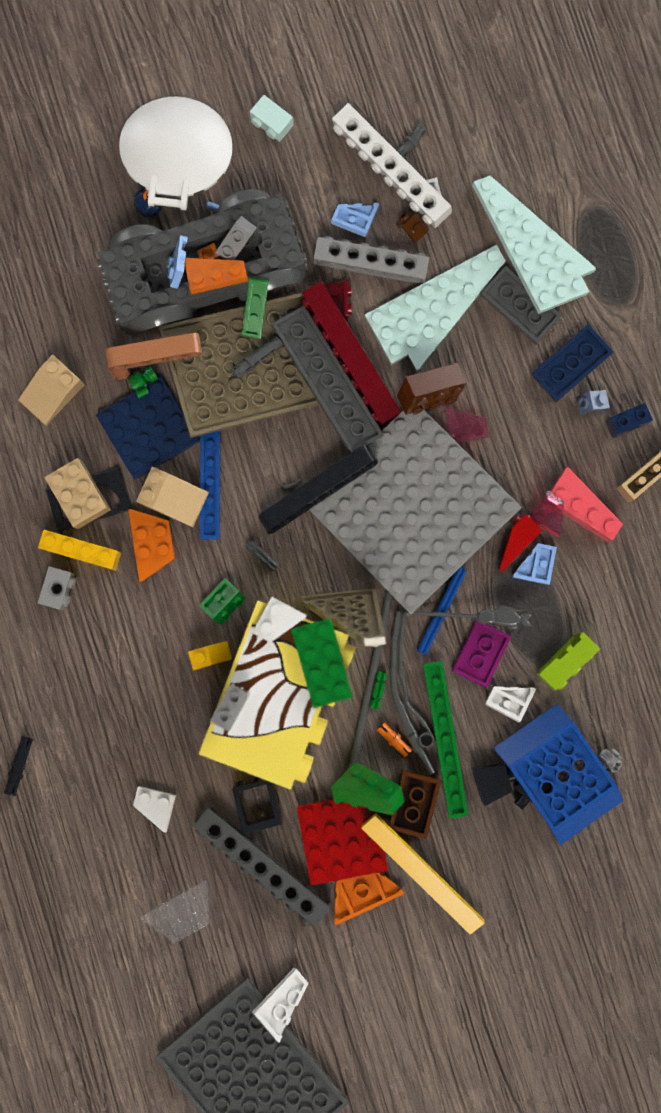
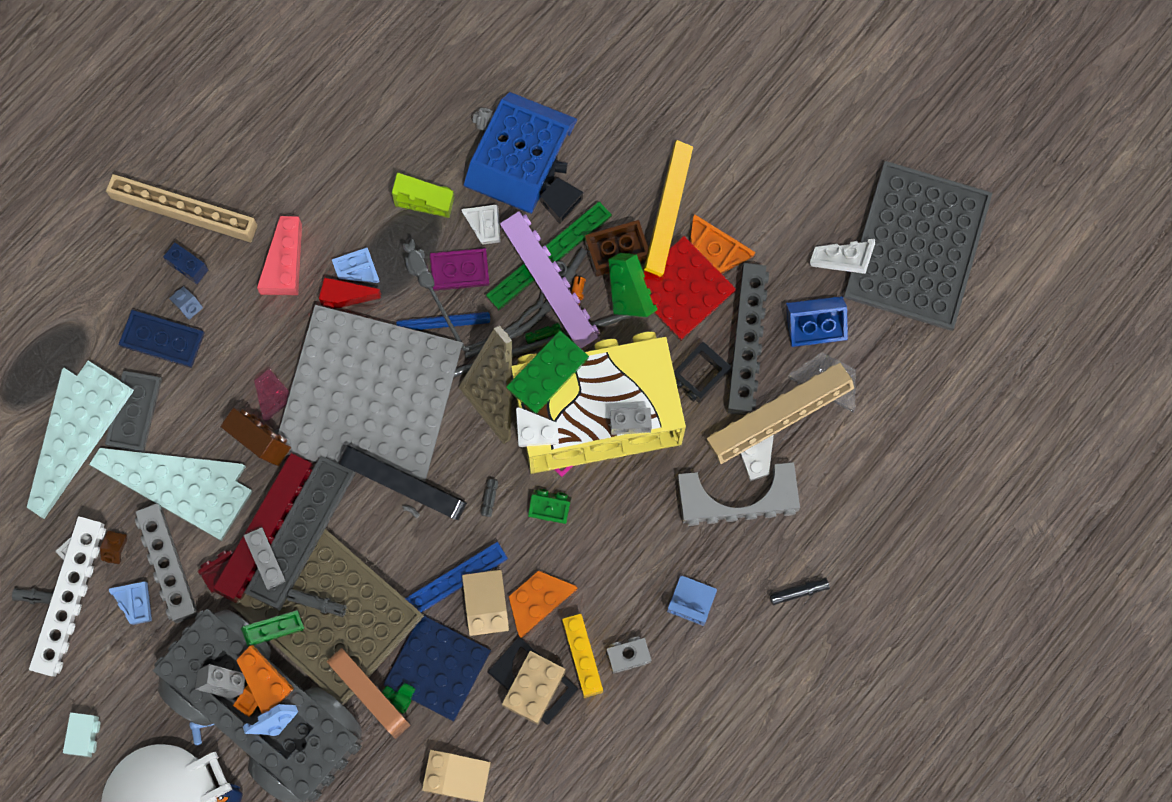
camera: 125 degrees left, 10 degrees down
yellow slope [188,641,232,670] -> none
clear pink wing [529,491,564,538] -> none
none -> light grey plate [244,528,286,590]
none -> lavender brick [500,212,601,351]
none -> medium blue bracket [667,576,717,626]
none -> light grey arch [677,462,800,526]
none -> tan brick [707,363,854,464]
none -> blue slope [786,296,848,347]

